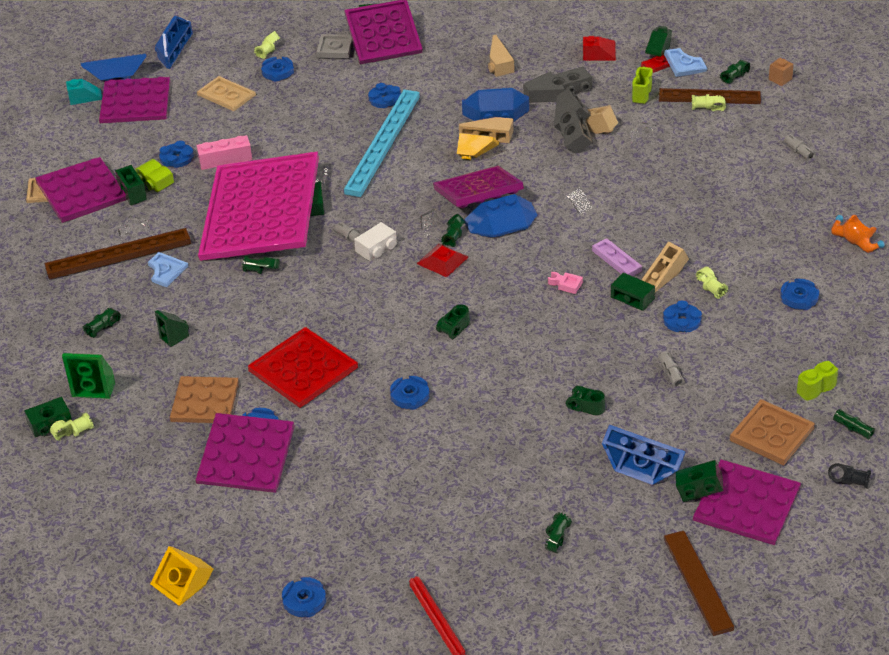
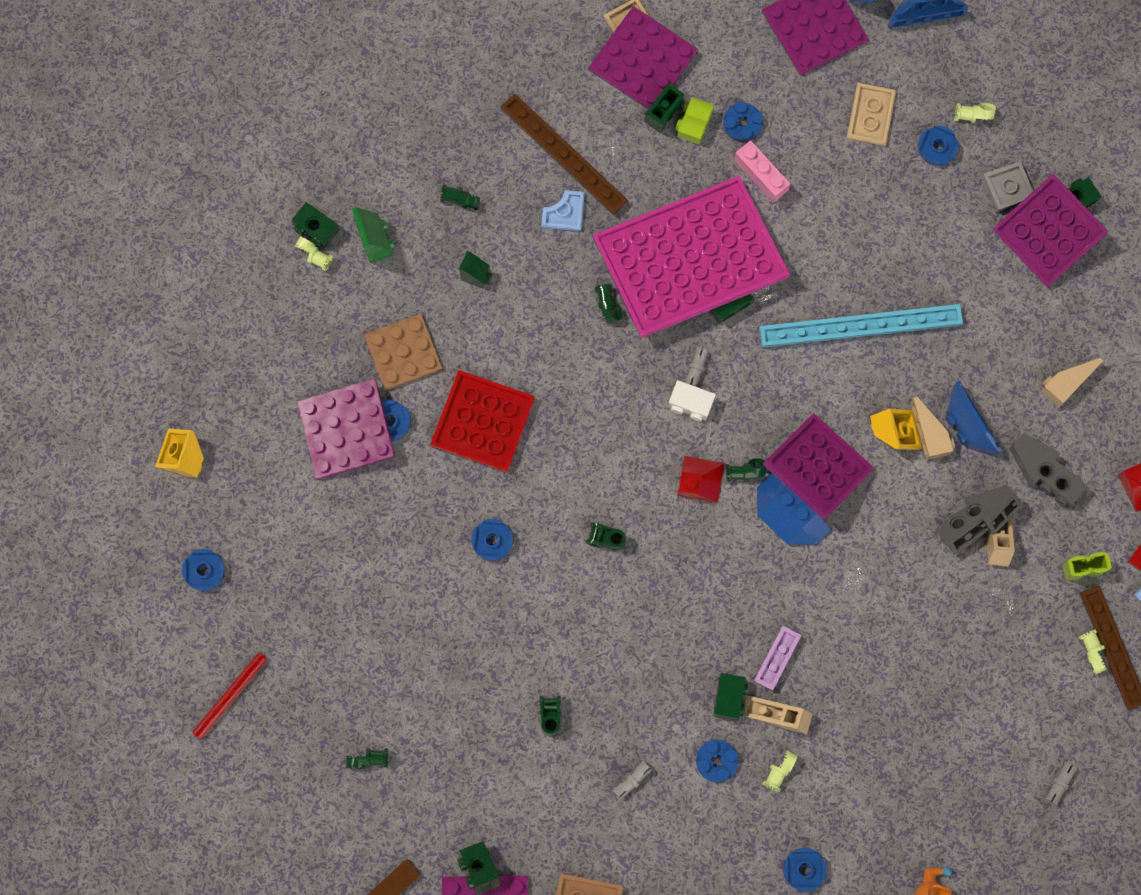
camera: 60 degrees right, 35 degrees up
blue plate [368,83,401,108] -> none
bright pink plate [548,272,583,294] -> none
blue wedge [602,424,686,485] -> none

